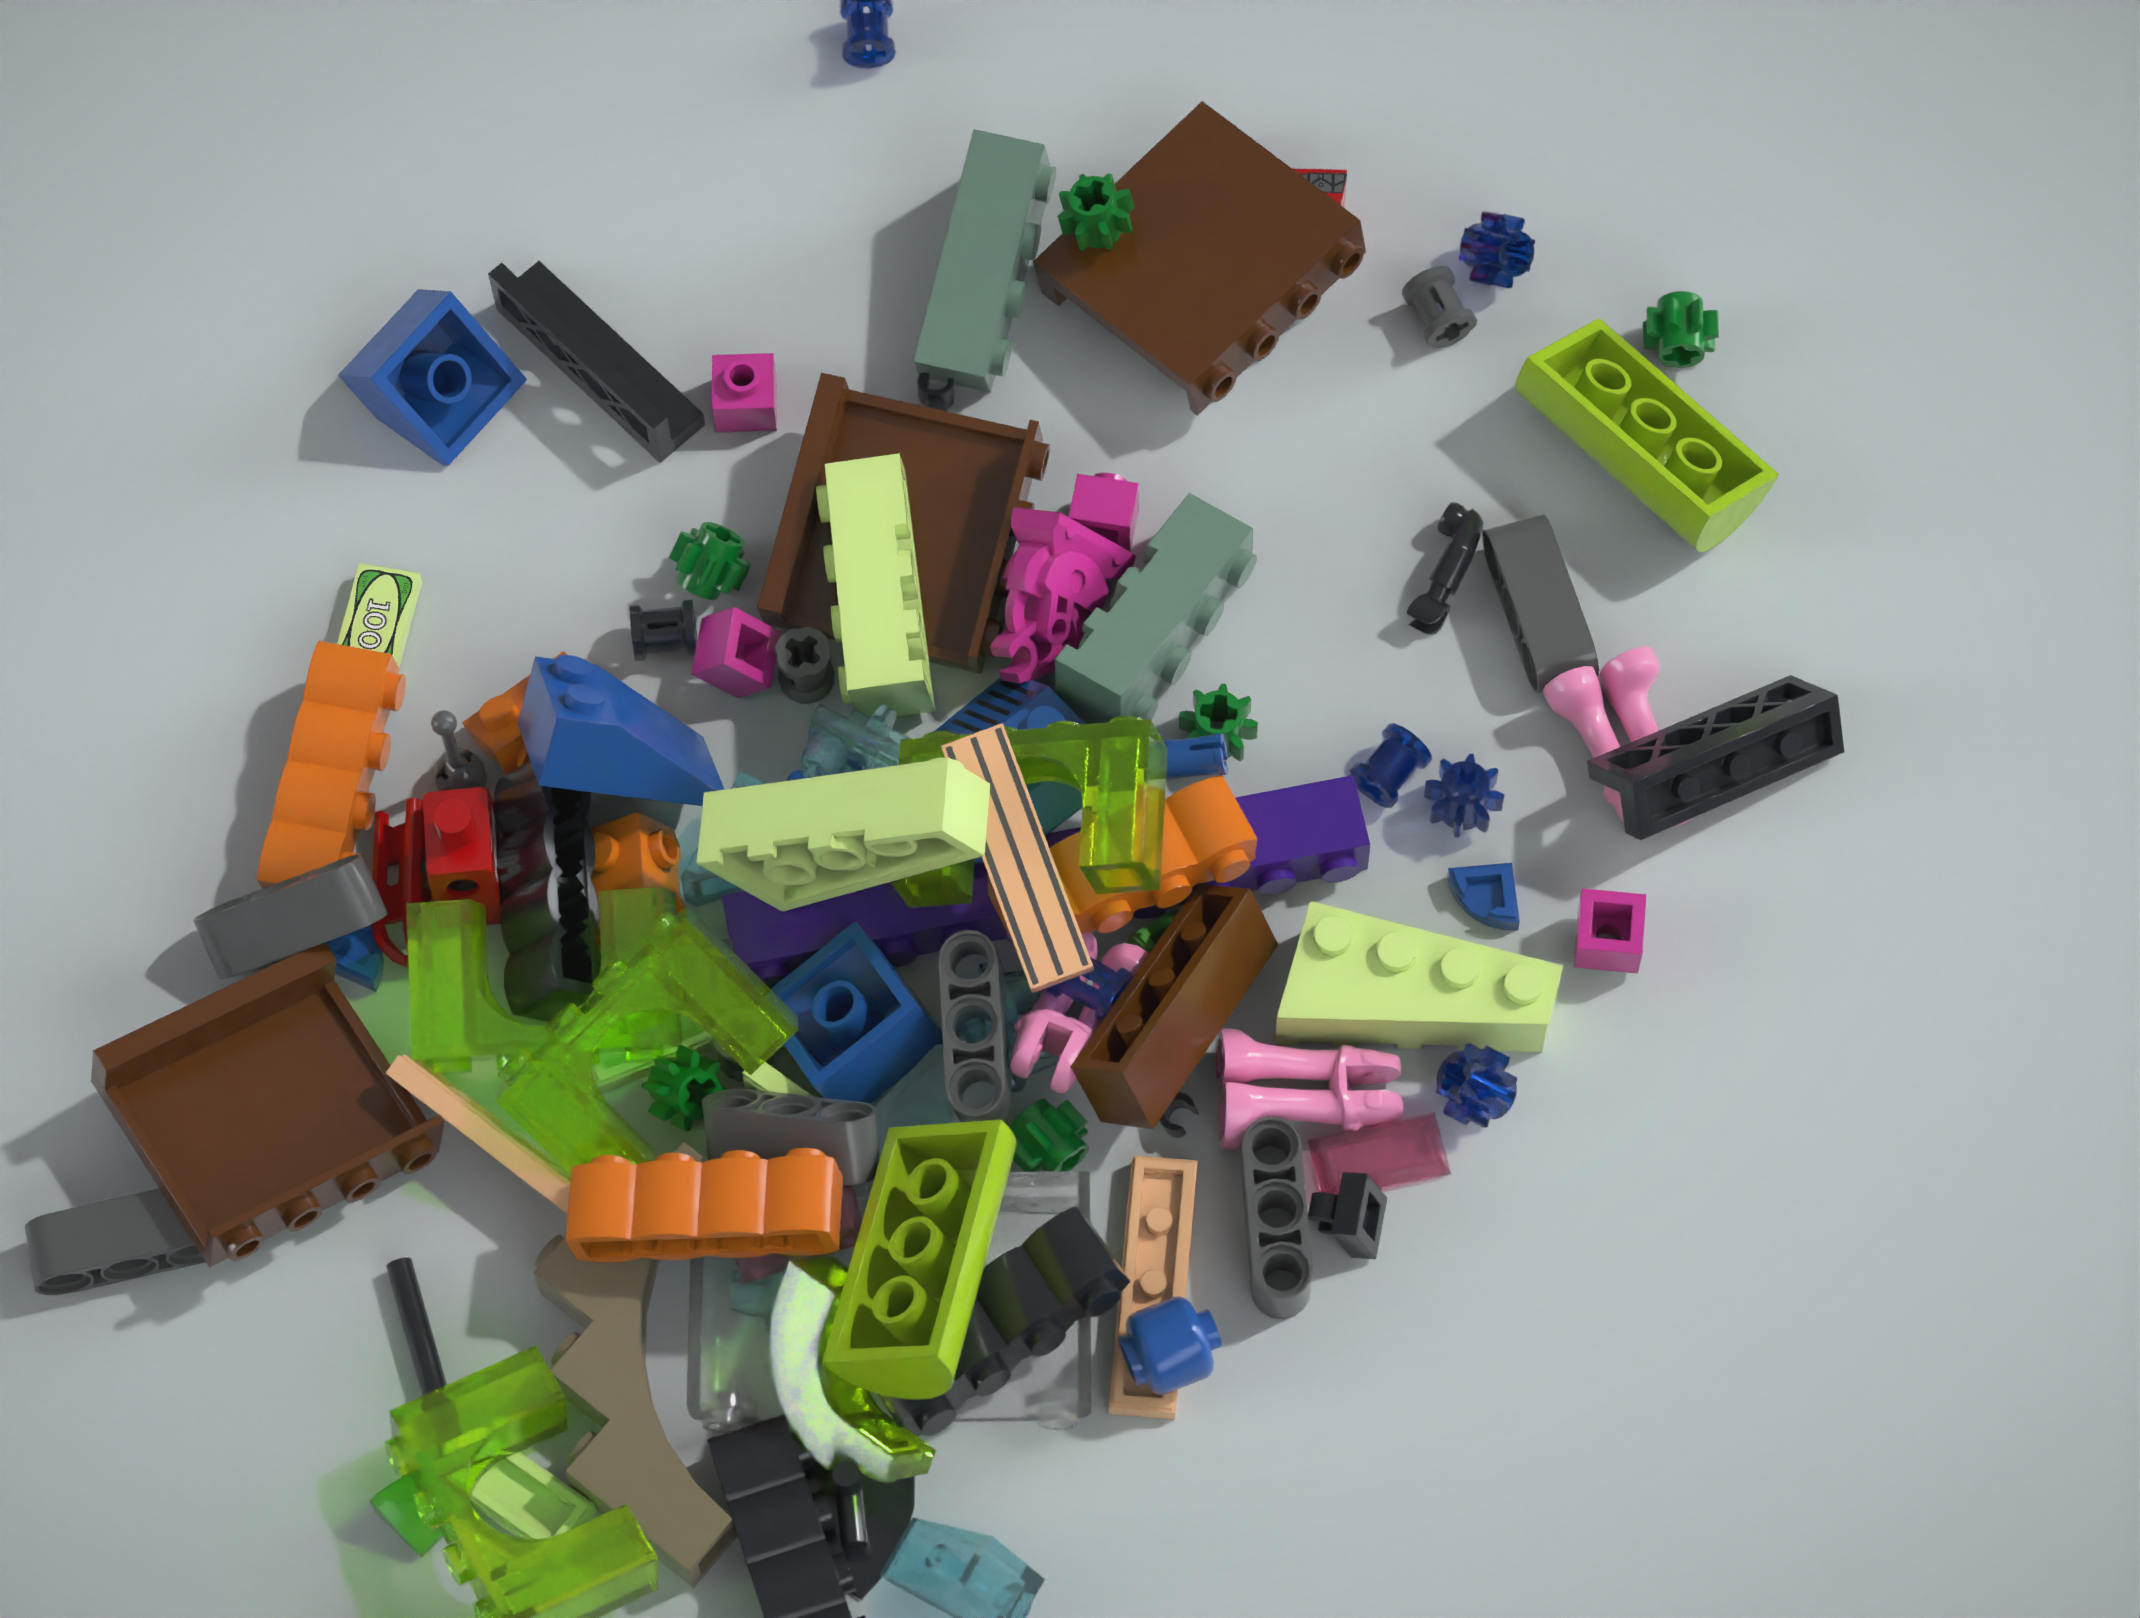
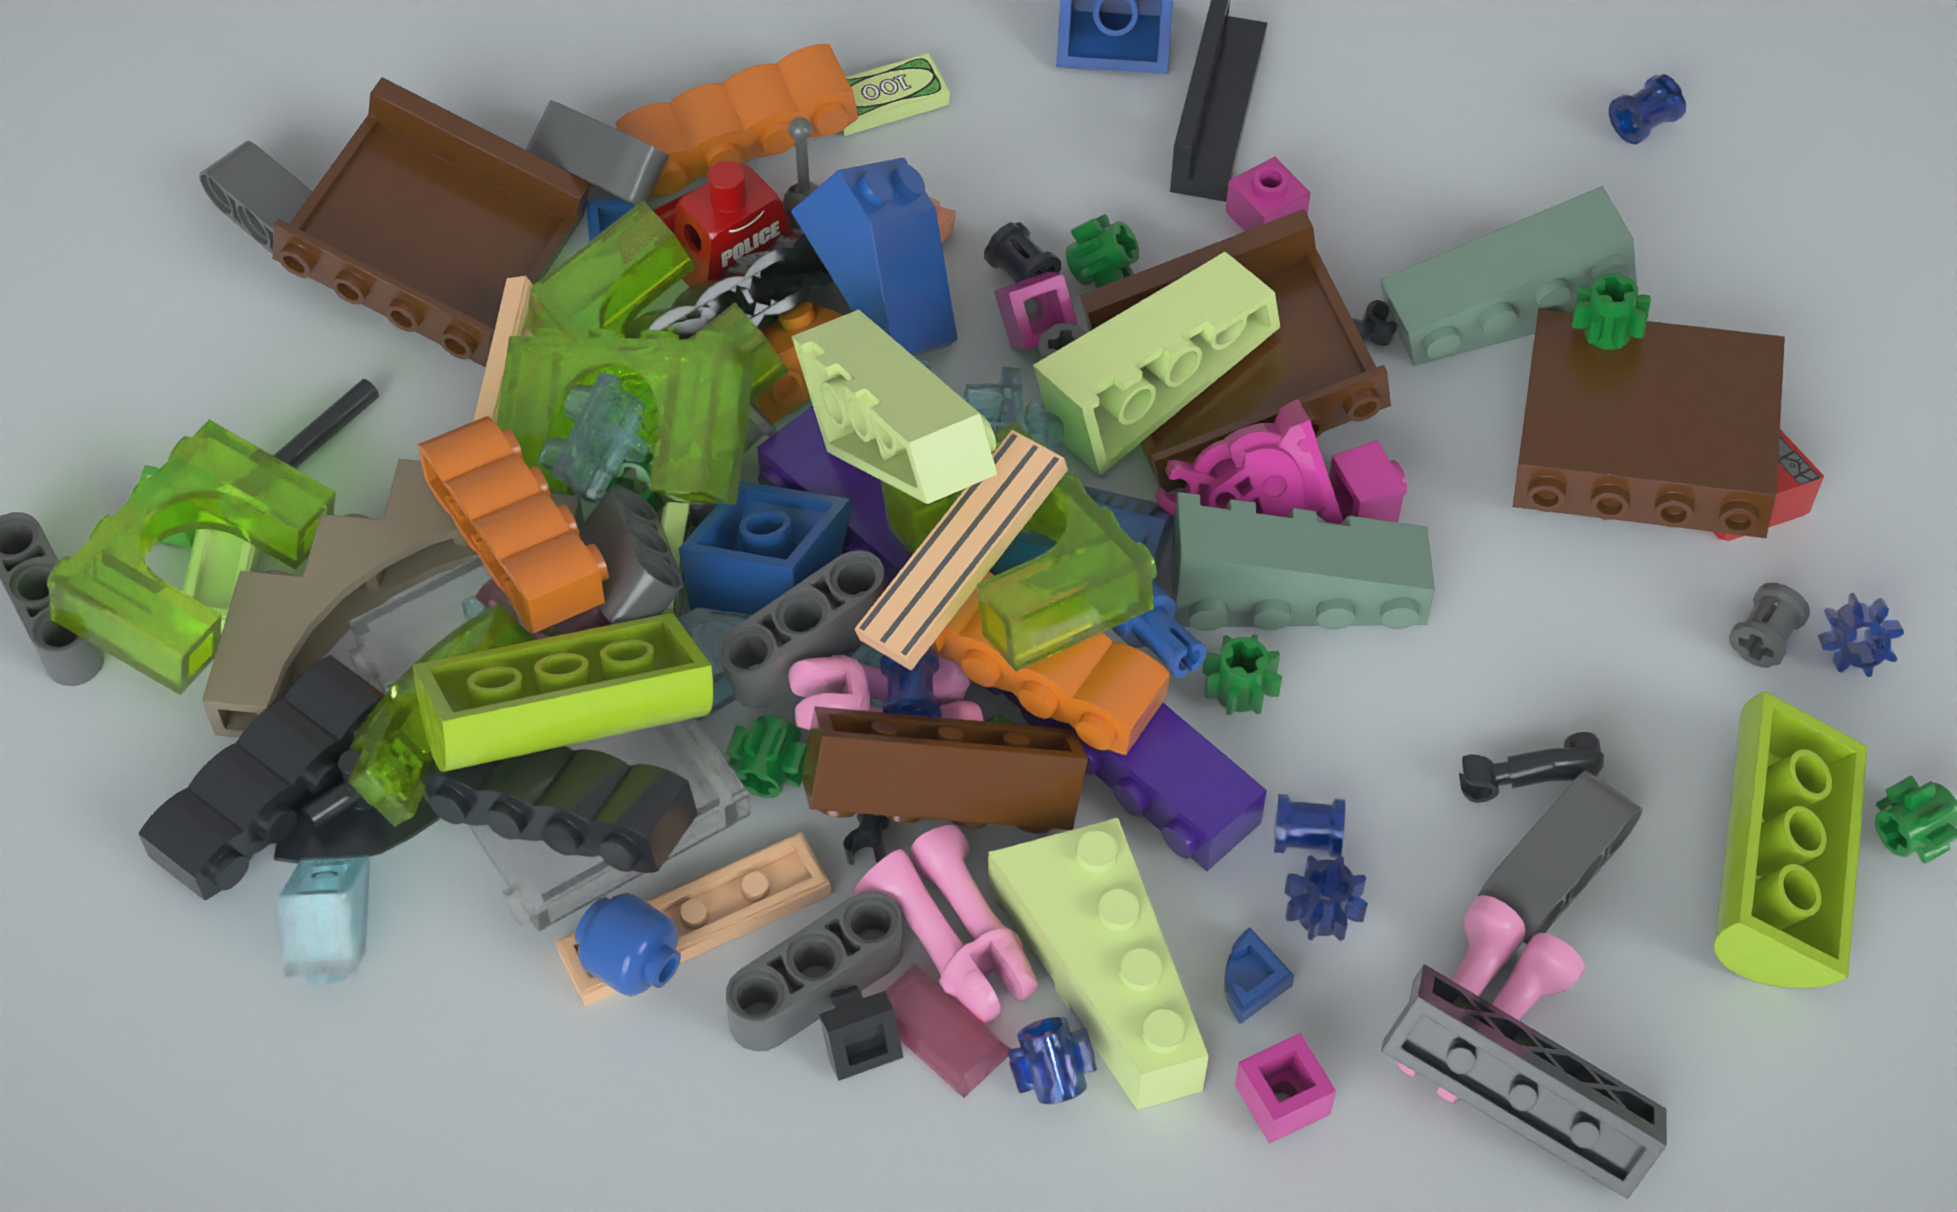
camera: 55 degrees right, 10 degrees down
none -> clear light blue hips [538,372,649,504]

